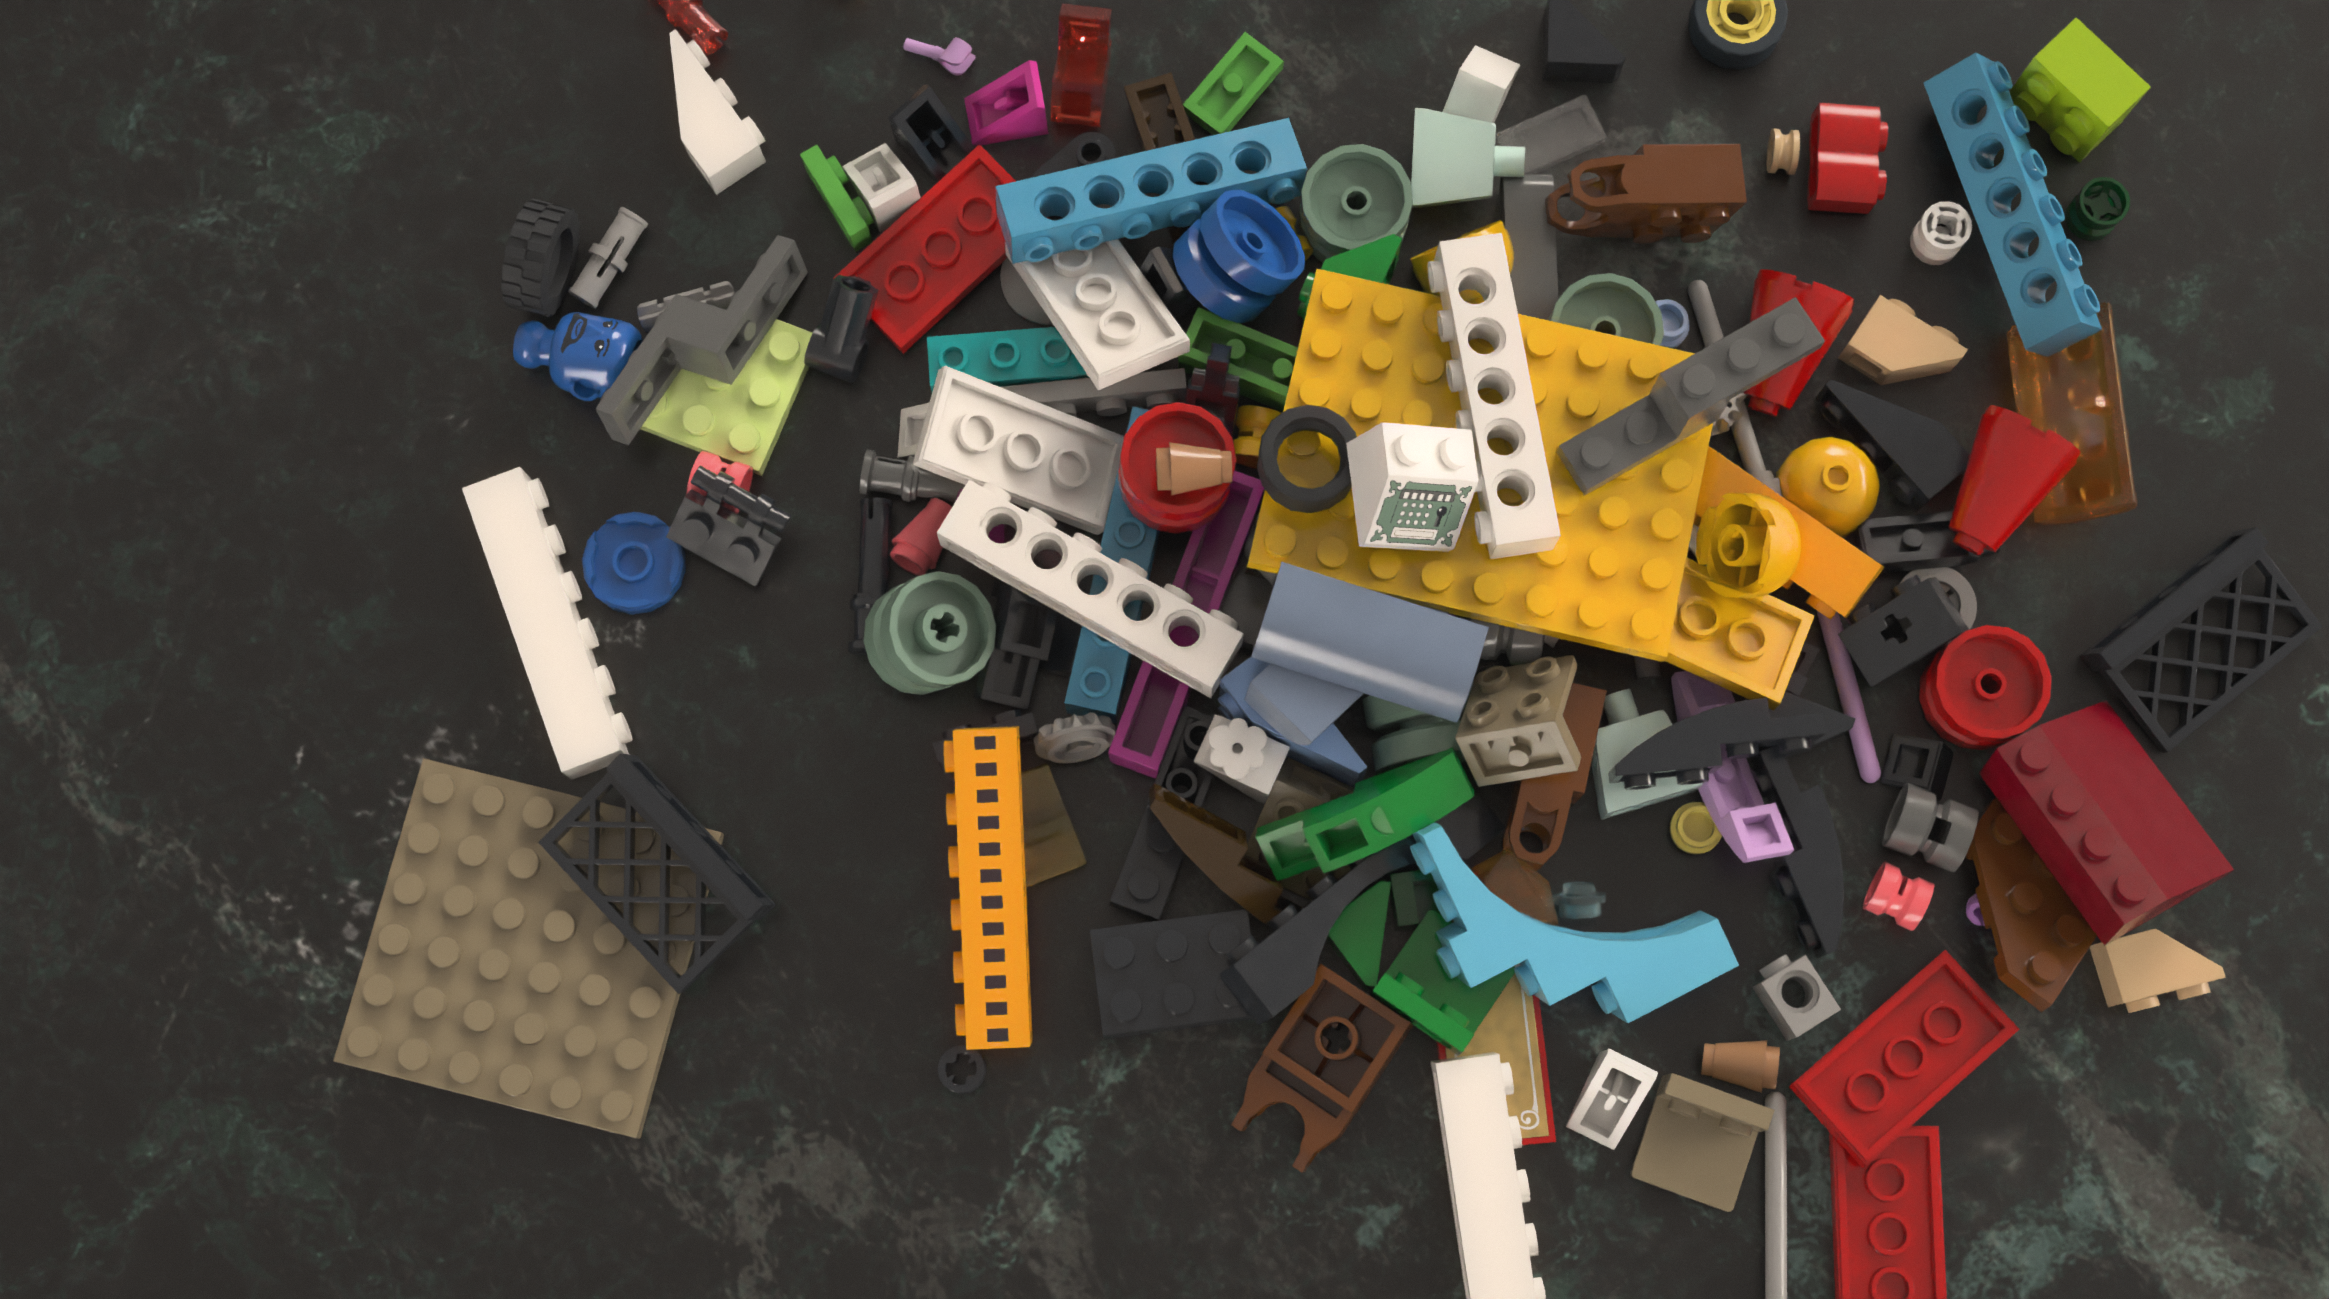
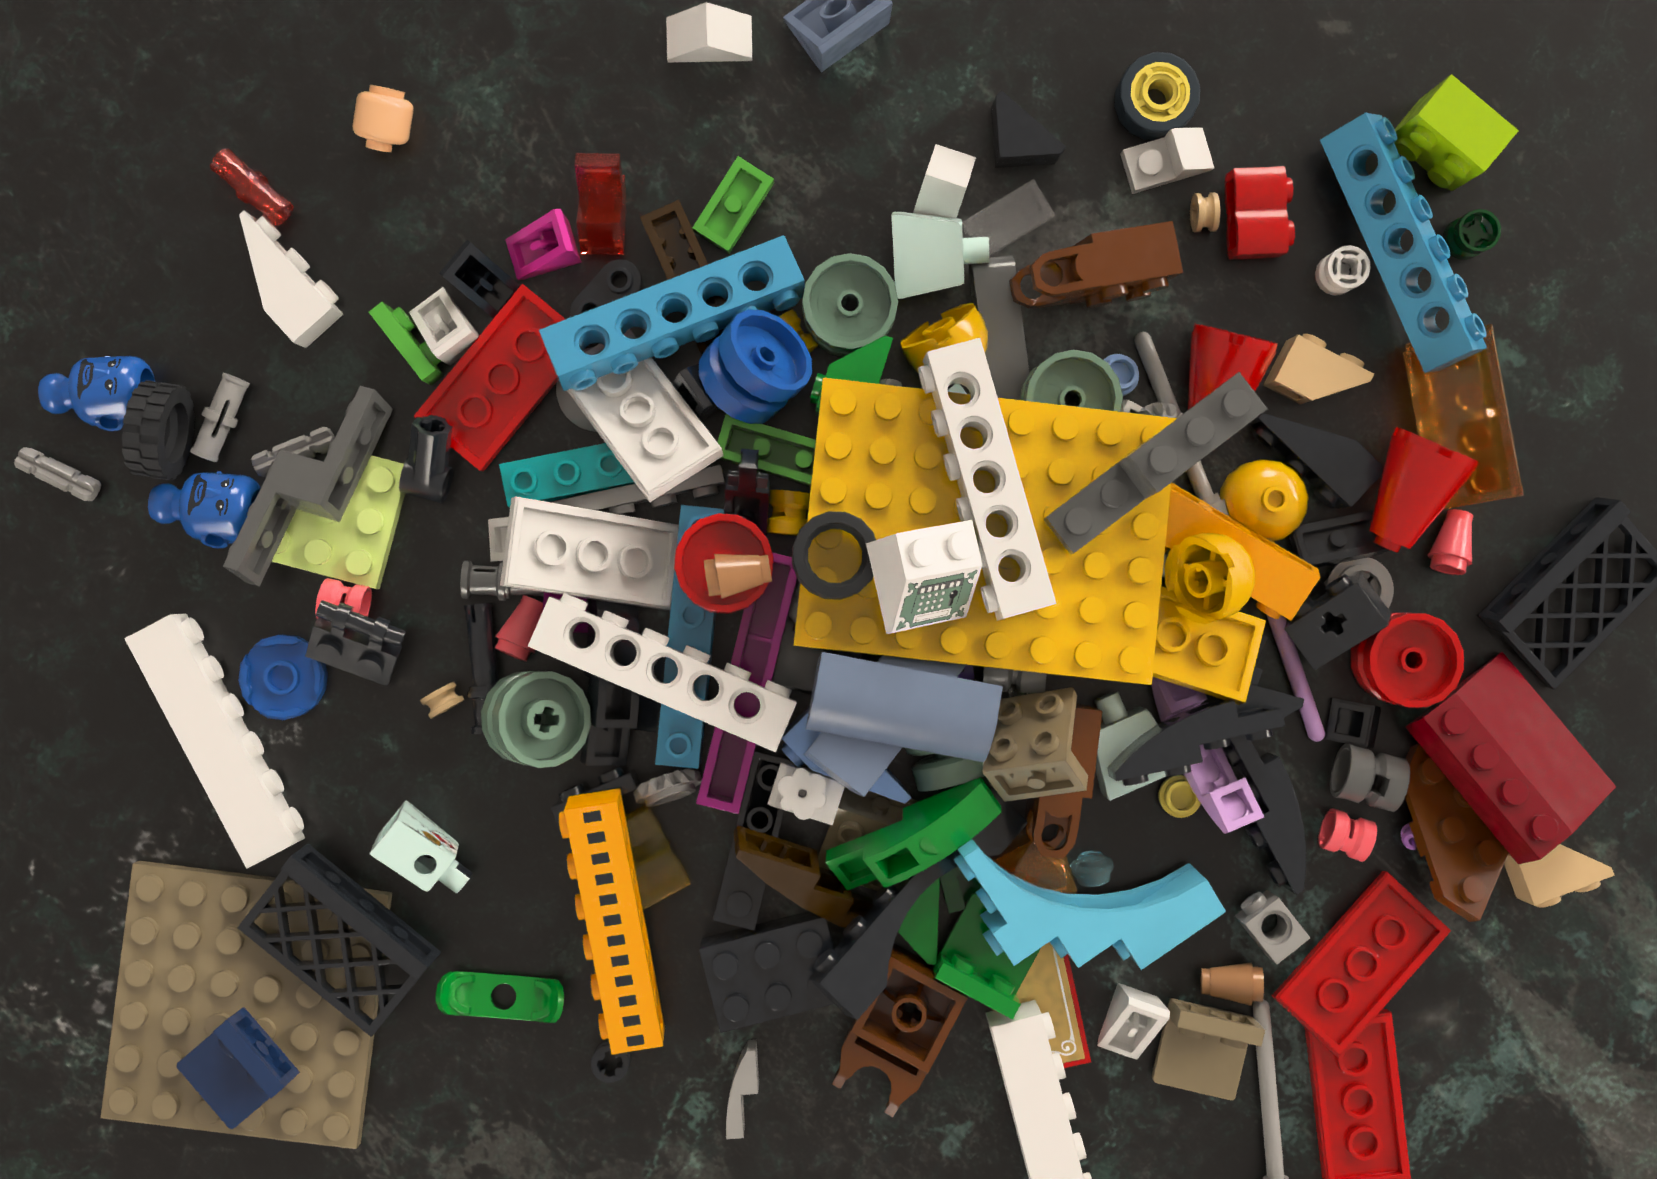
camera: 10 degrees left, 10 degrees up
lavender hand [904,37,976,76] -> none
none -> light grey axle [14,447,101,501]
none -> blue piece [38,356,156,431]
none -> dark blue bracket [176,1007,300,1129]
none -> light aqua torso [370,801,472,893]
none -> tan bush [420,681,465,719]
none -> green piece [435,971,564,1023]
none -> light grey slope [726,1039,759,1139]
none -> white slope [1120,128,1214,194]
none -> coral cone [1428,509,1473,575]

